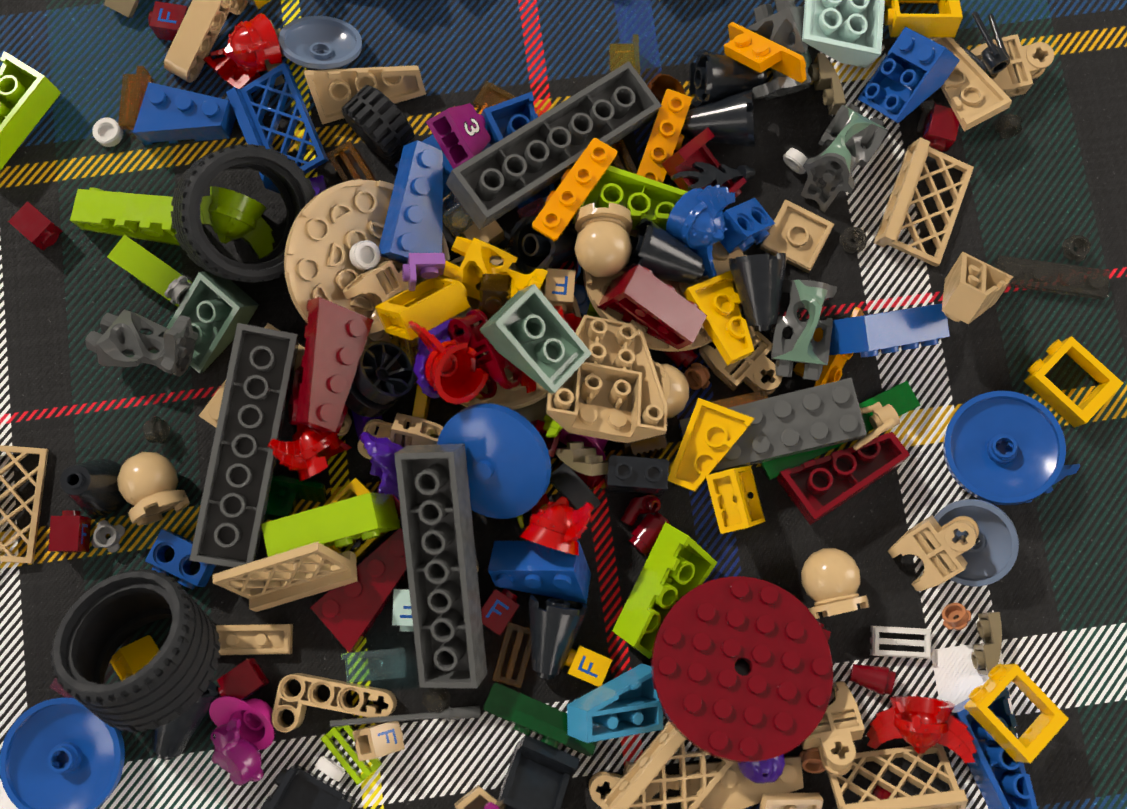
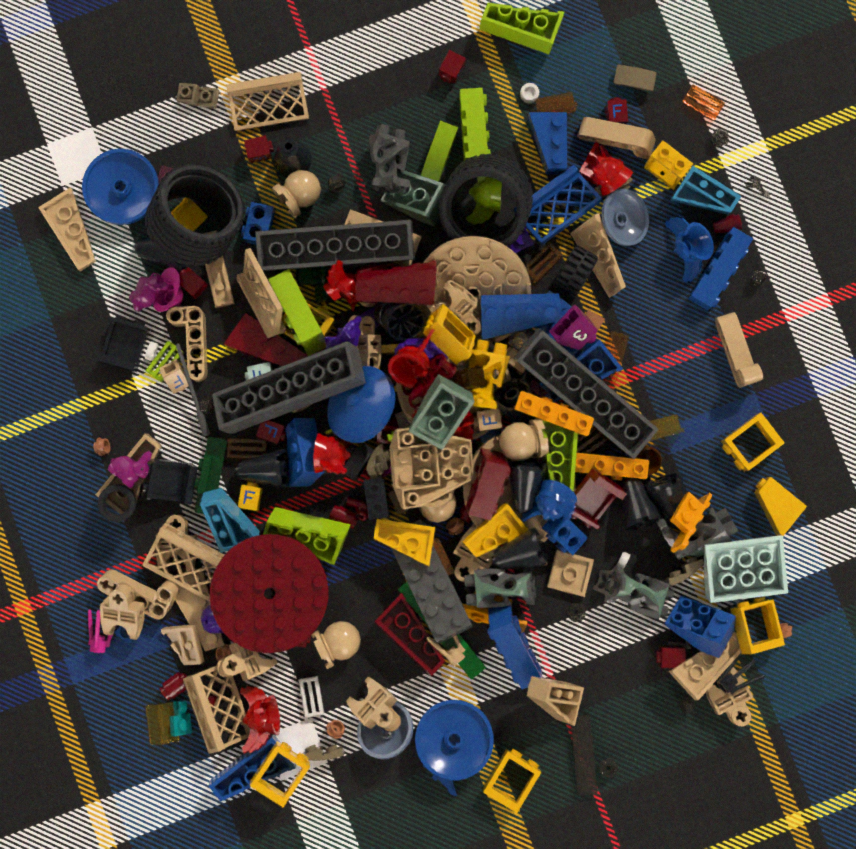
camera: 75 degrees right, 5 degrees up
light grey plate [91,520,125,553] -> none
light grey plate [165,276,192,305] -> none
clear light blue panel [341,647,407,683] -> none
white tile [349,240,381,270] -> none
medium lavender bracket [402,253,445,291] -> none
black piece [671,162,755,191] -> none
yellow window [706,466,765,534] -> none
dark red cone [849,664,896,696] -> none
tan fence [873,137,974,267] -> none

